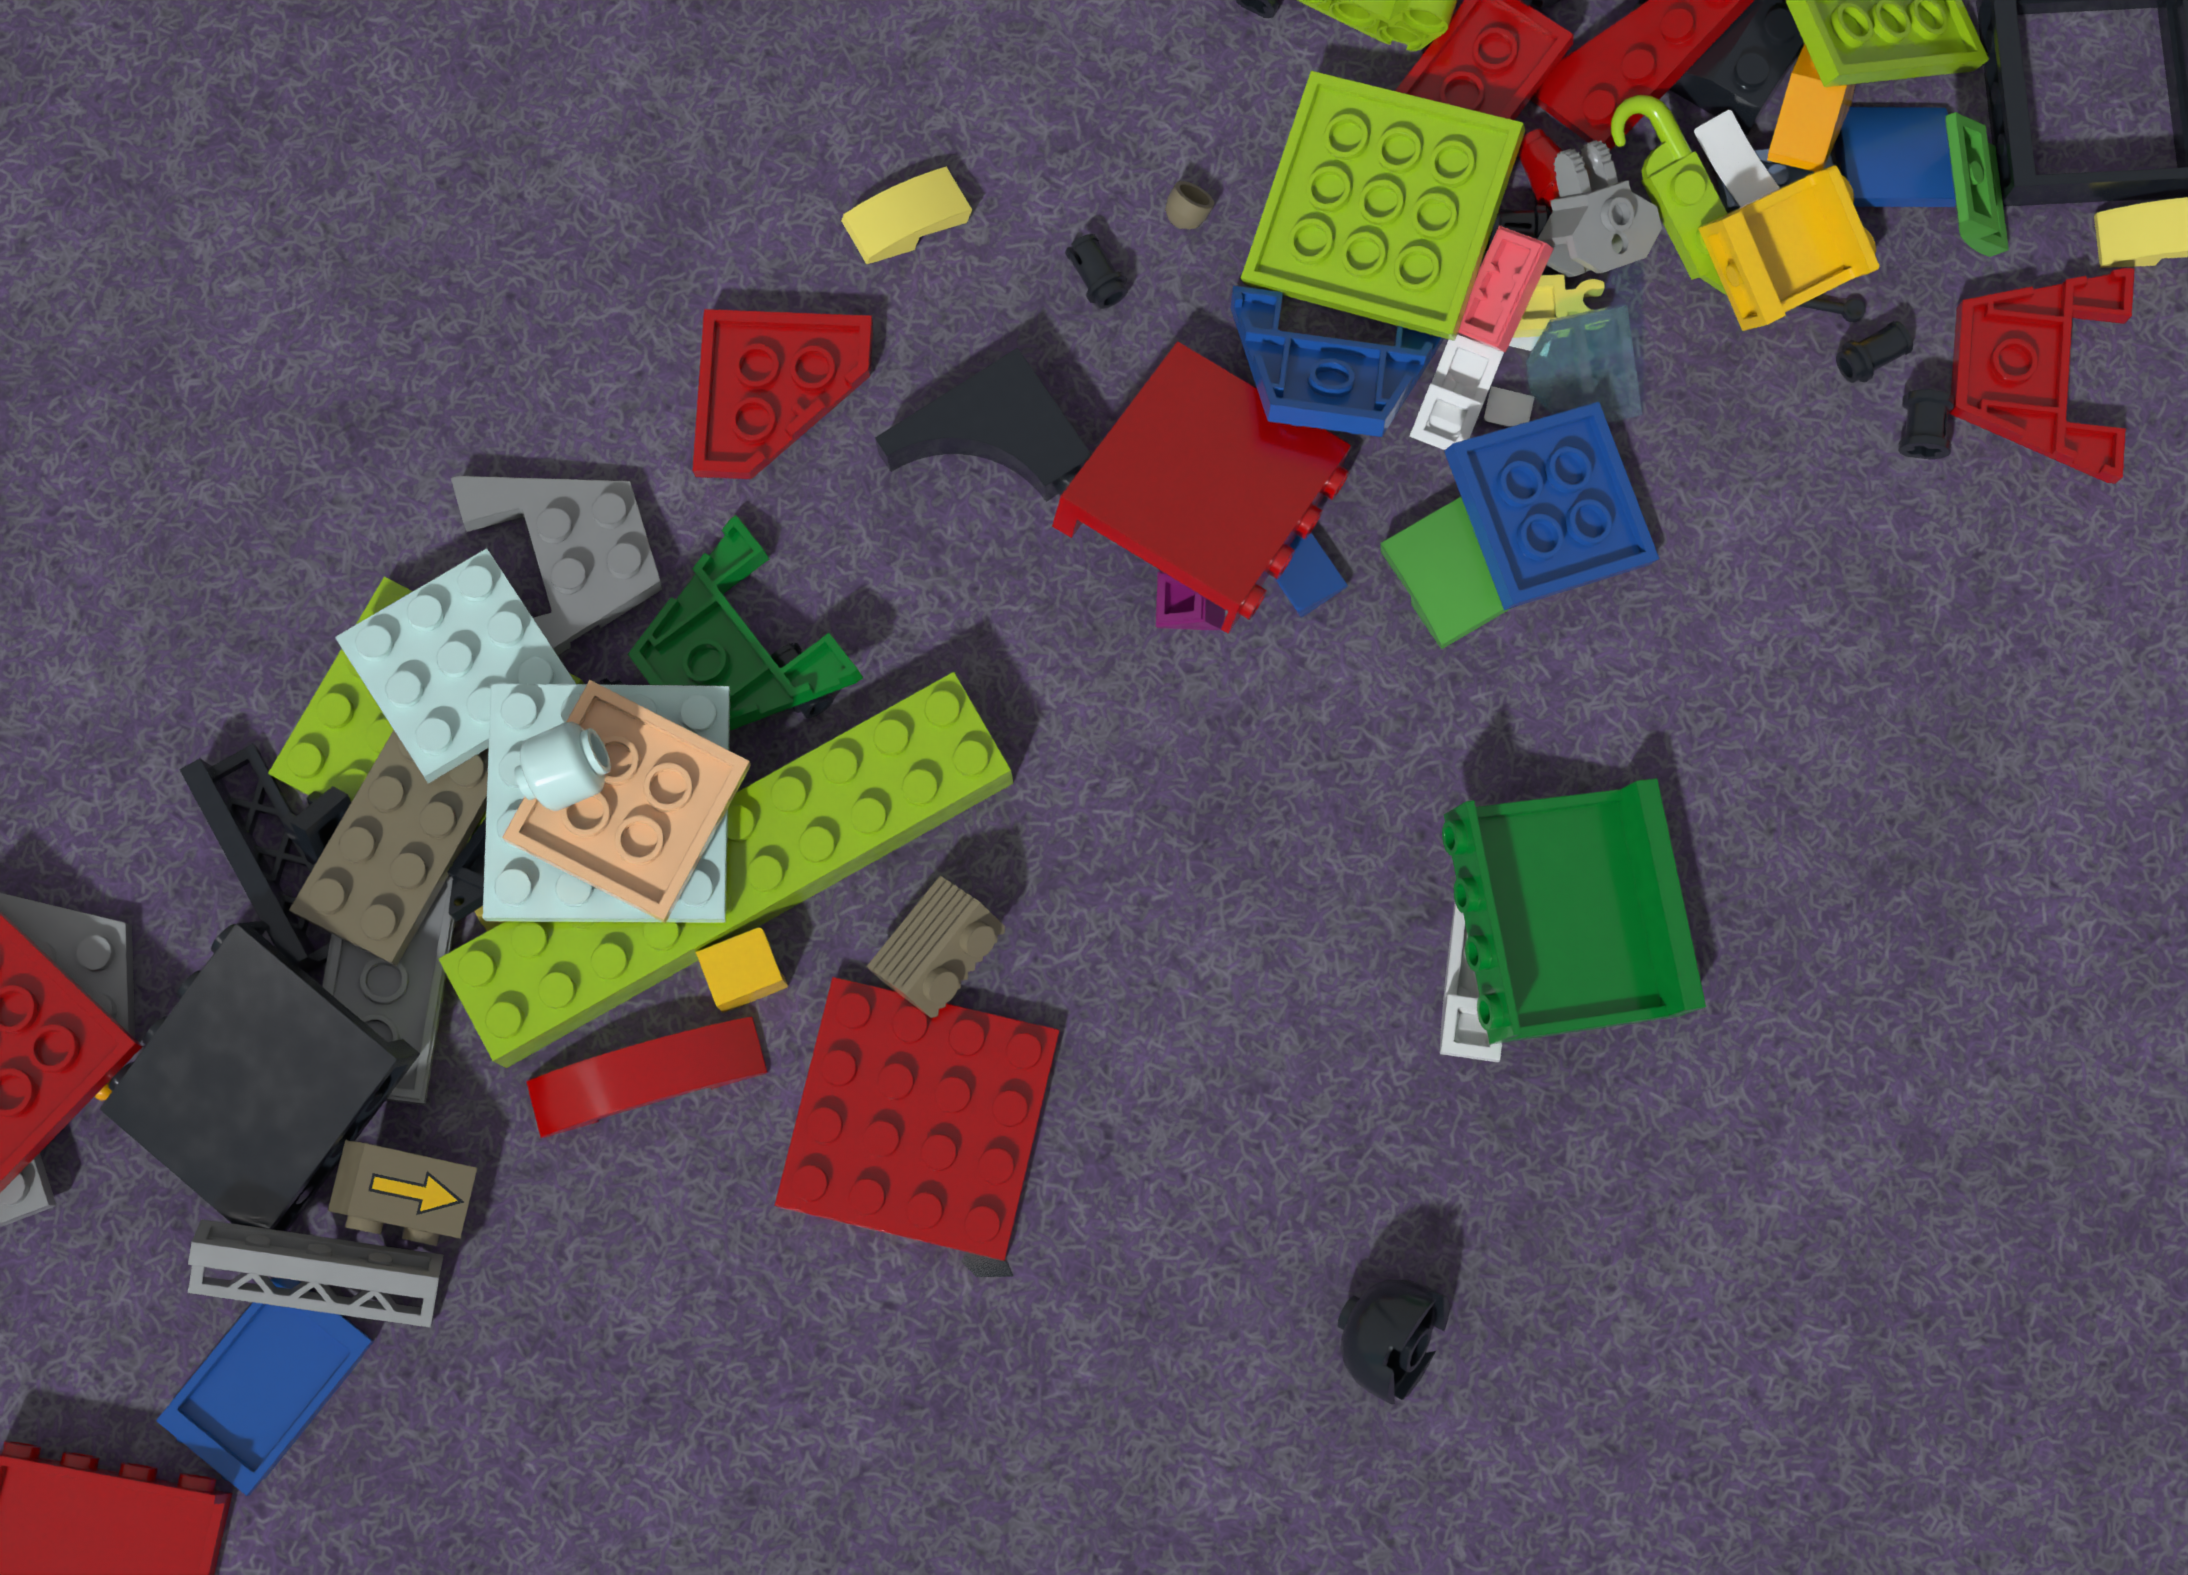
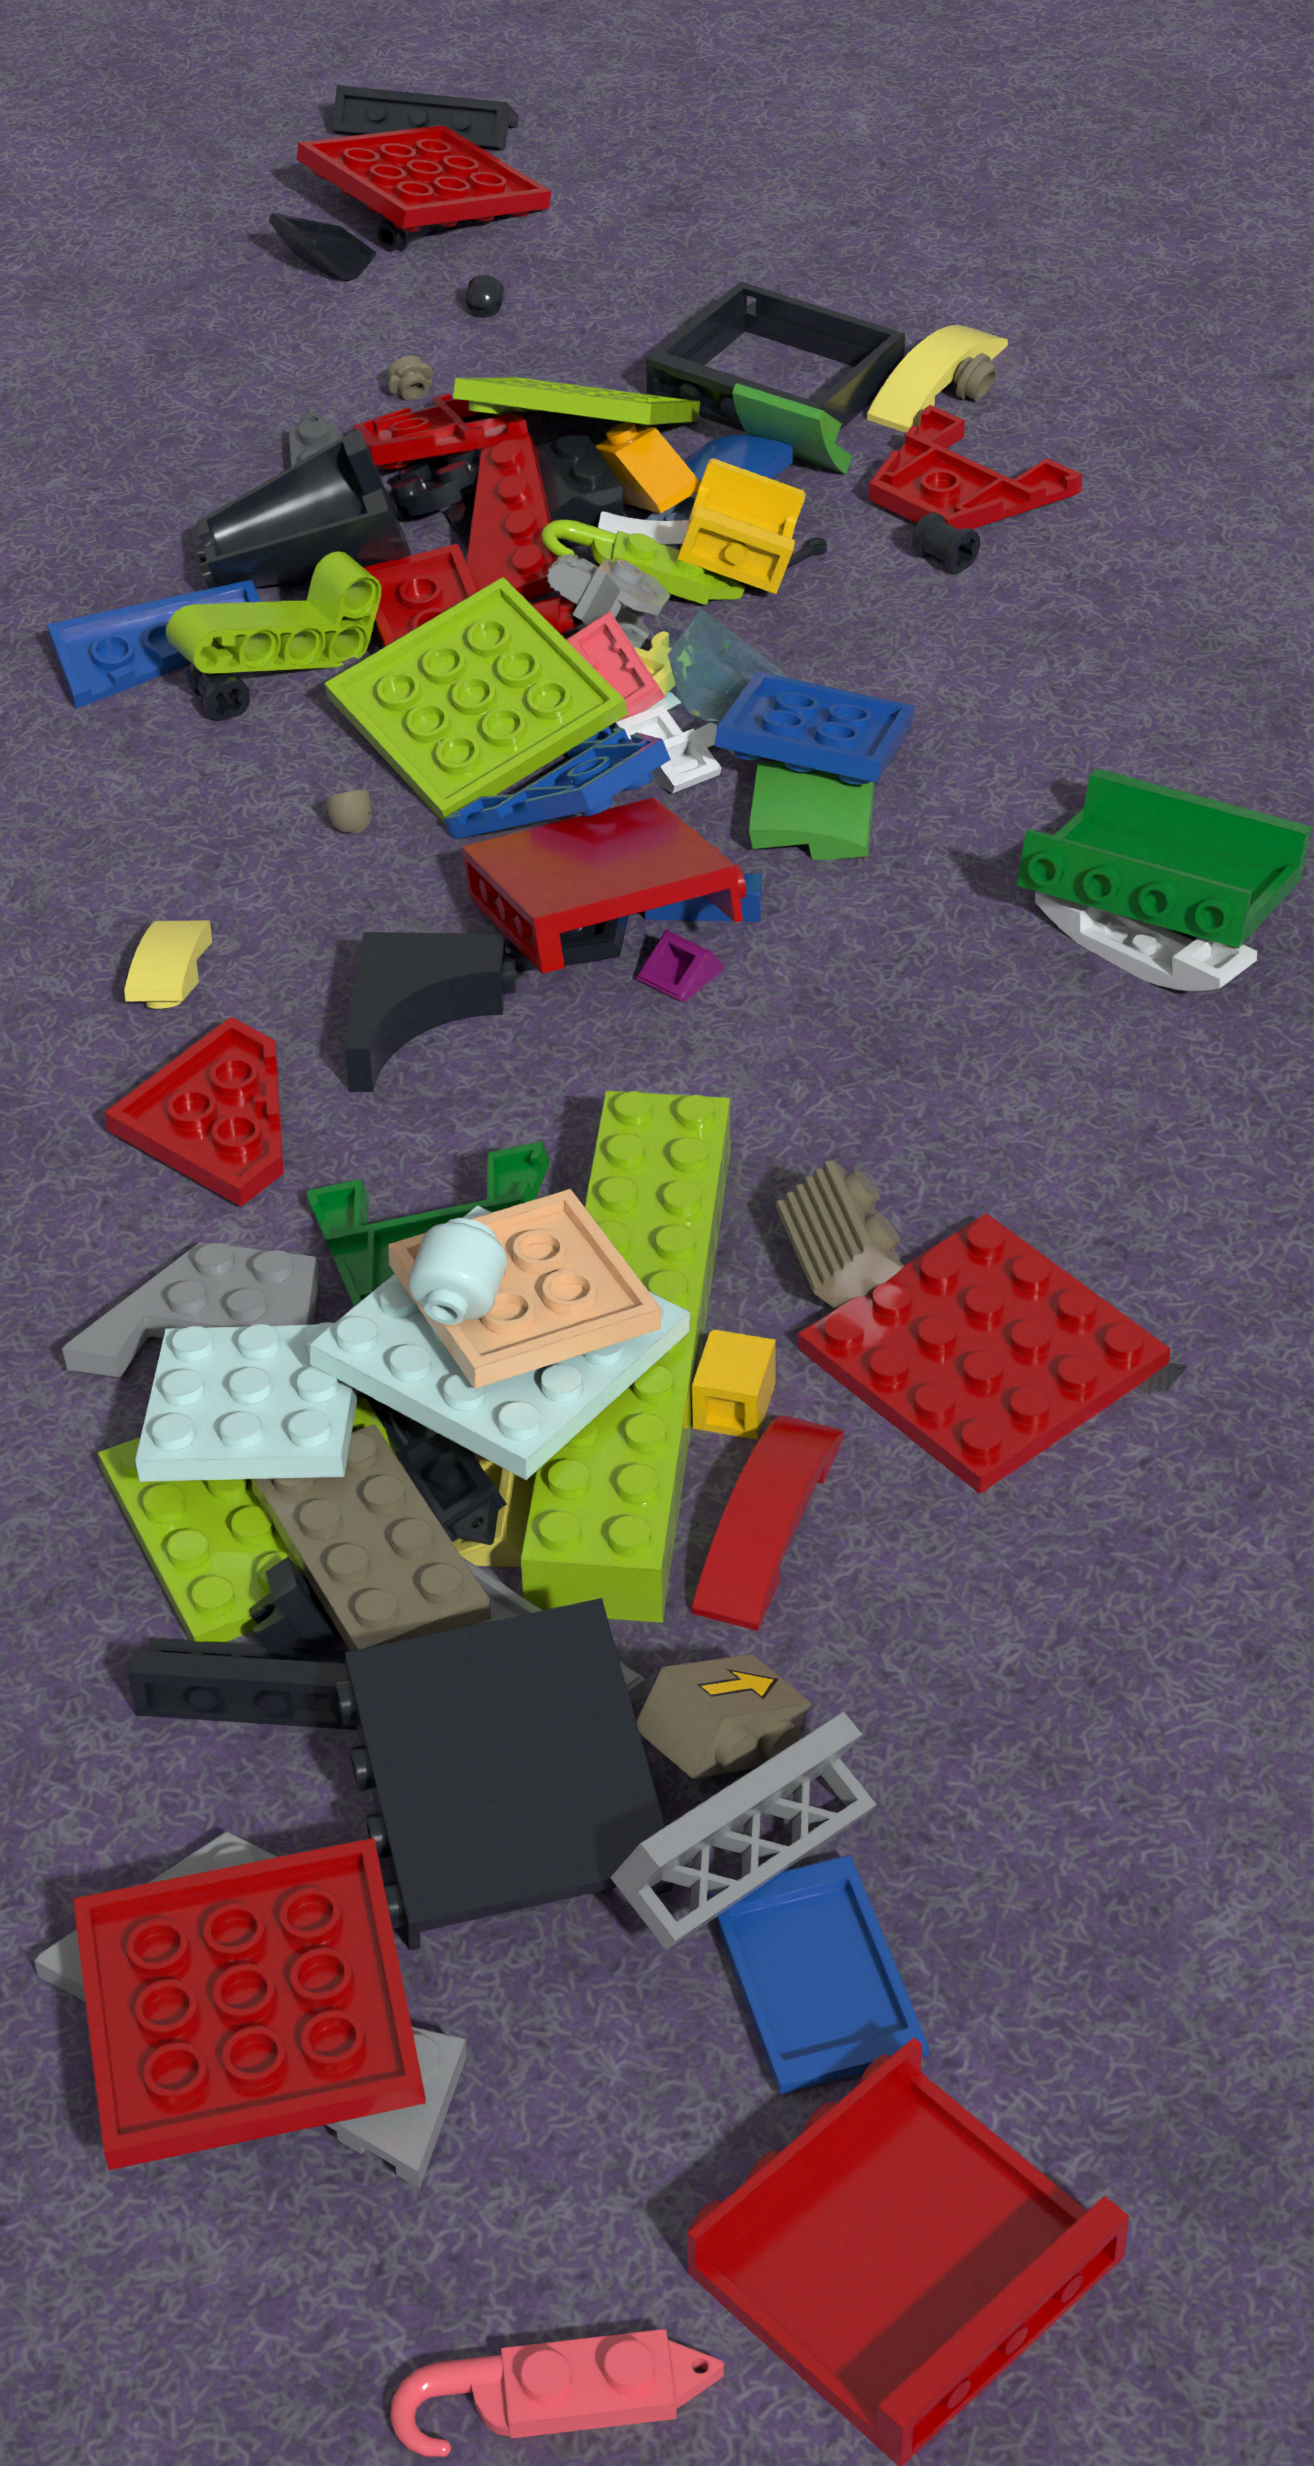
camera: 55 degrees left, 35 degrees down
black pin [1065,234,1128,309] -> none
black pin [1836,321,1913,383] -> none

